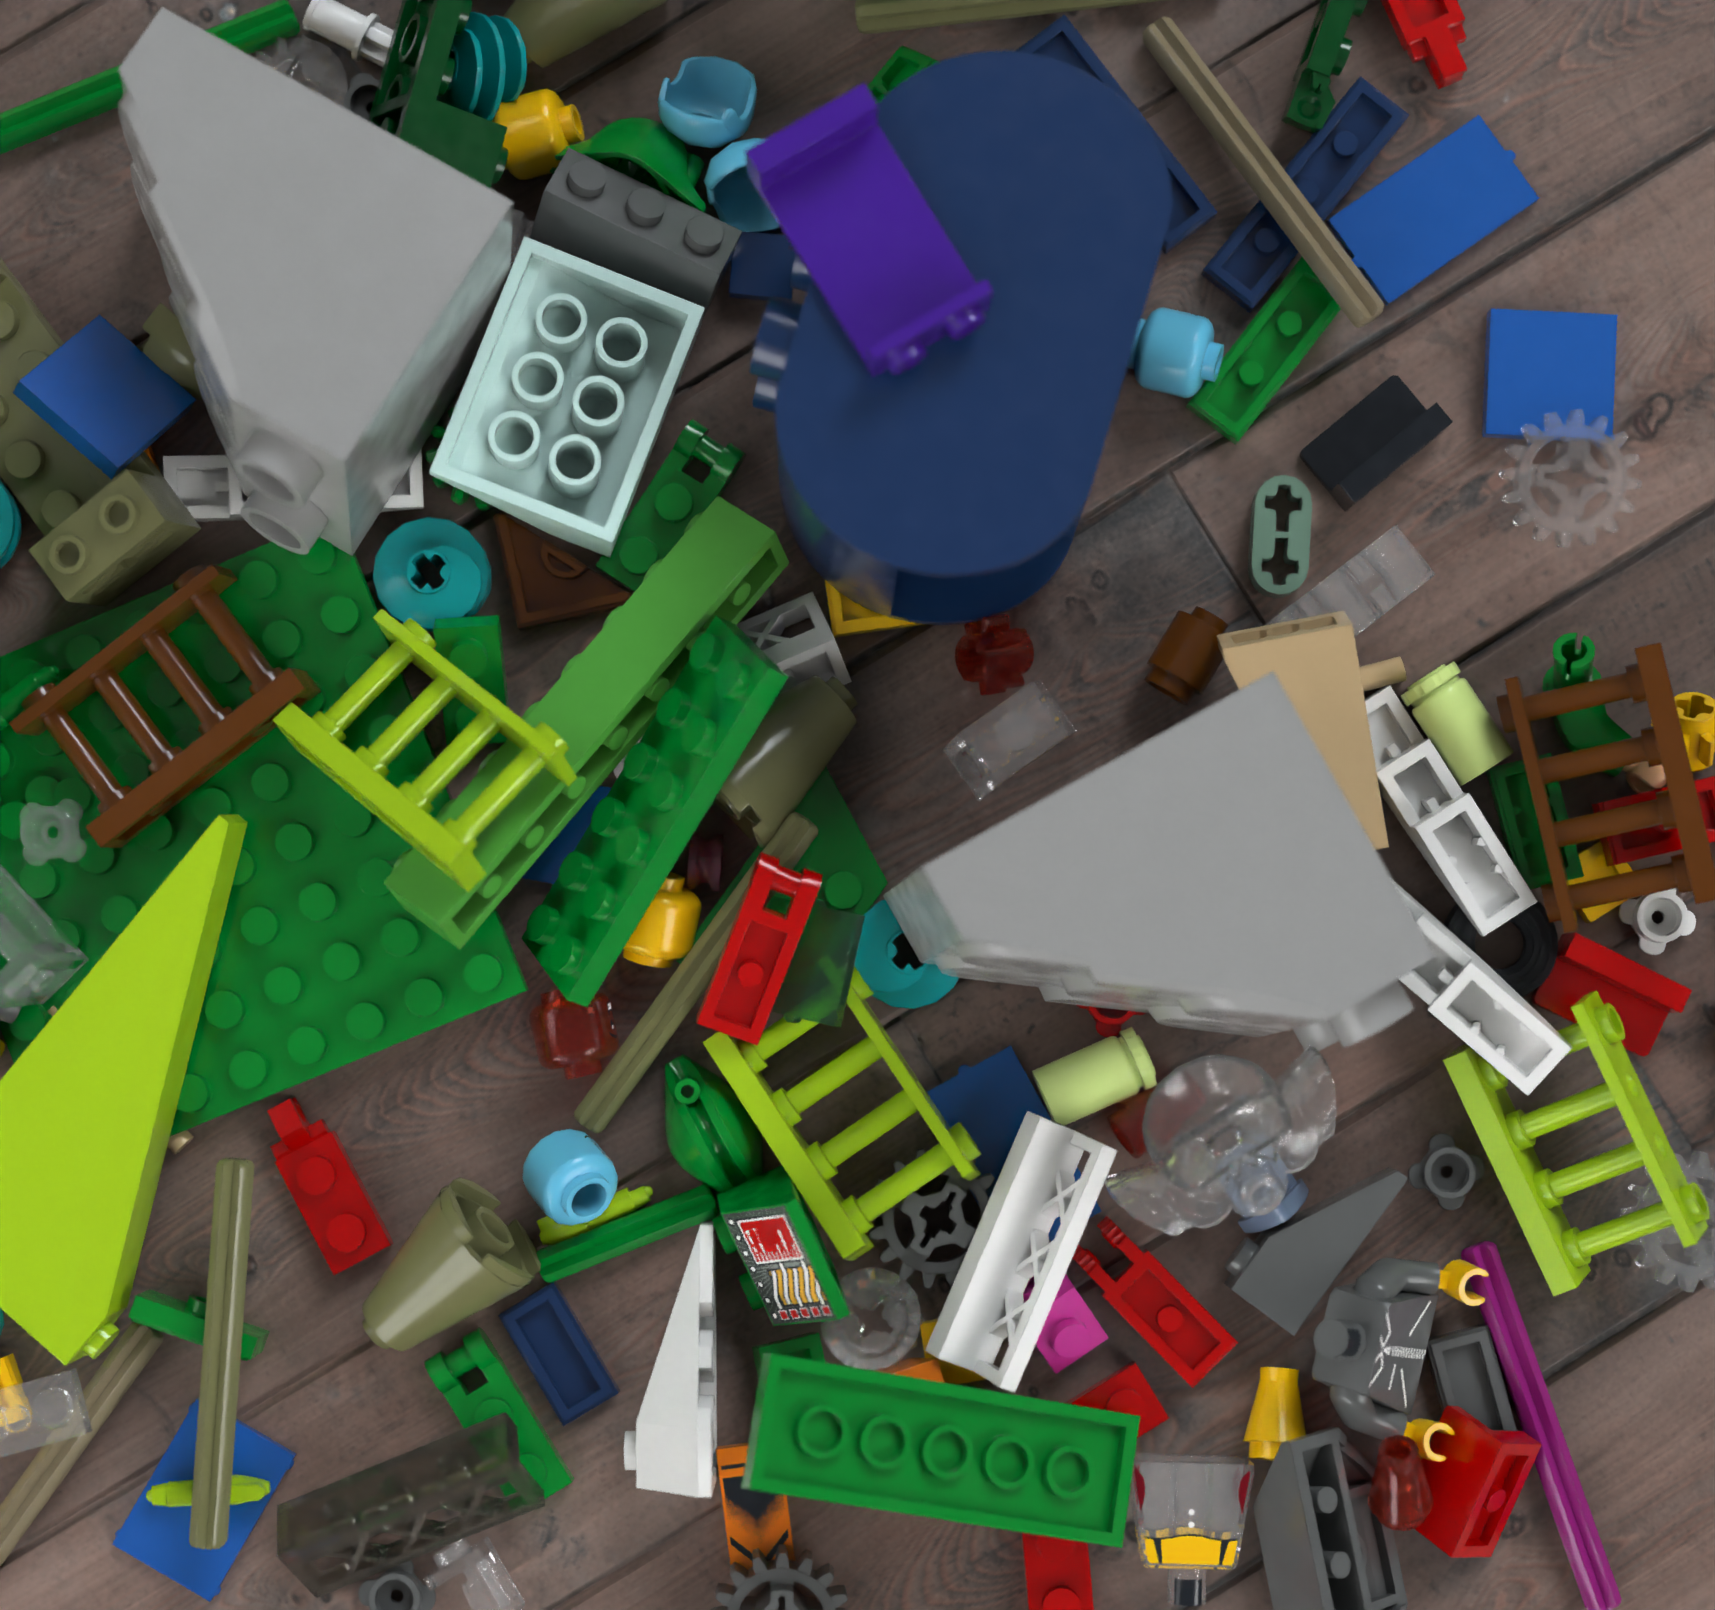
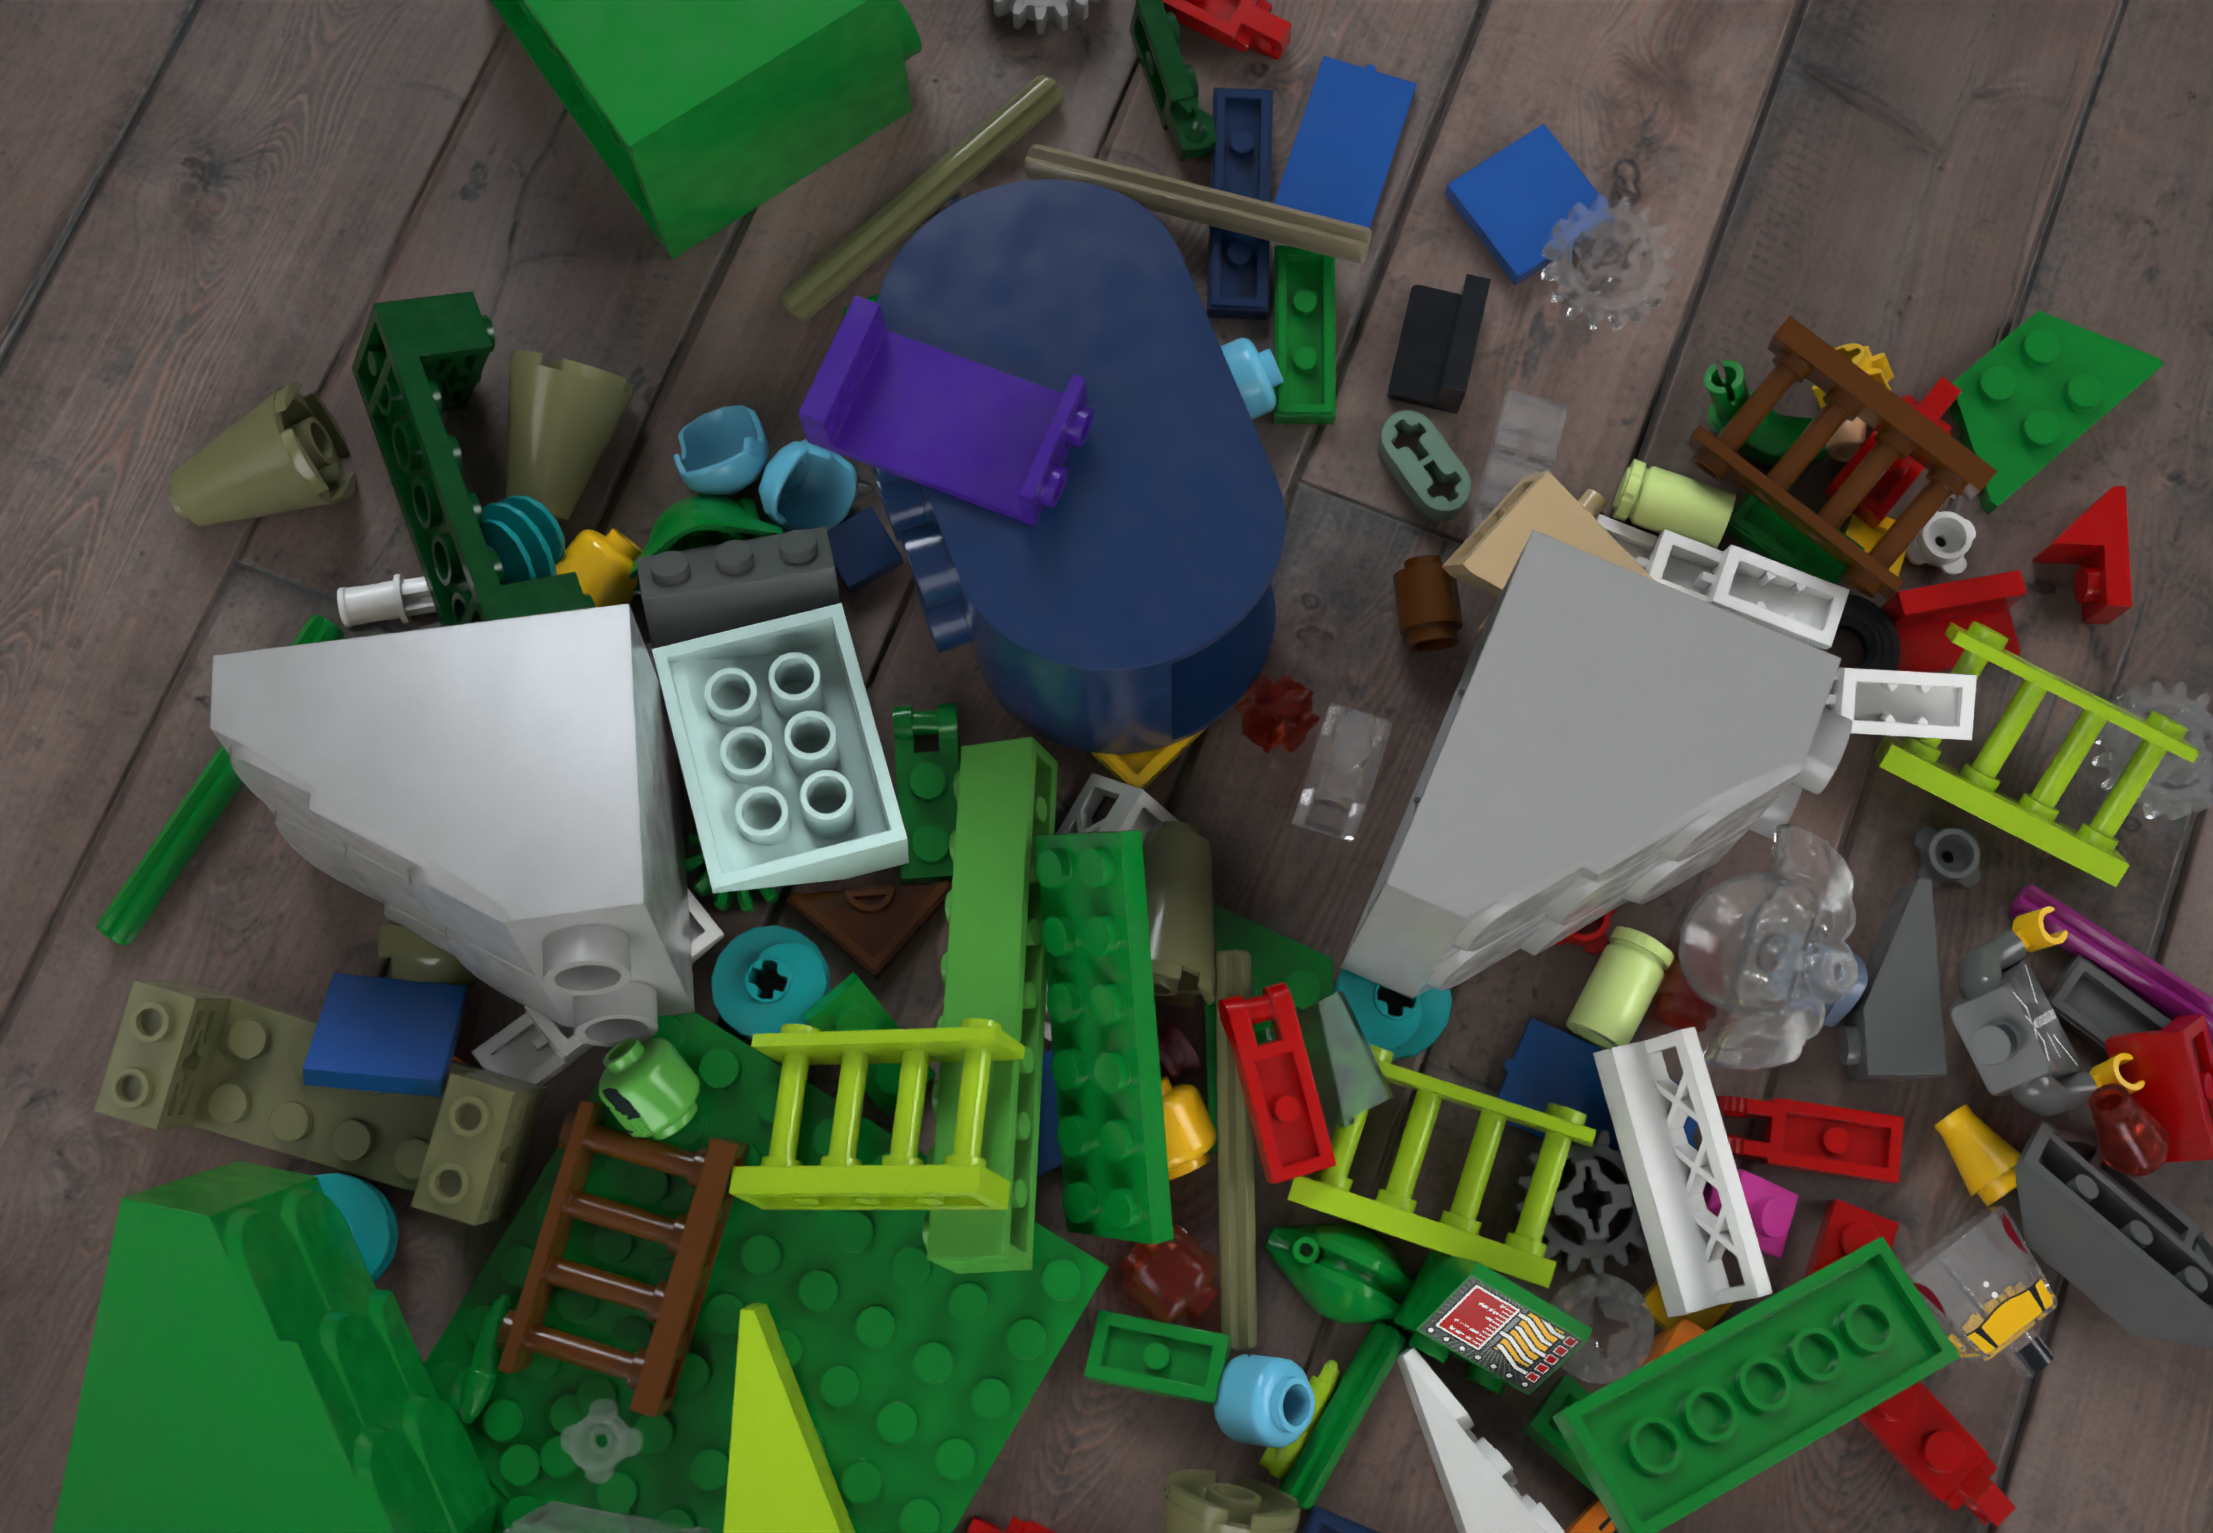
camera: 40 degrees left, 10 degrees down
none -> bright green head [597,1037,700,1140]
none -> green plate [1084,1310,1233,1407]

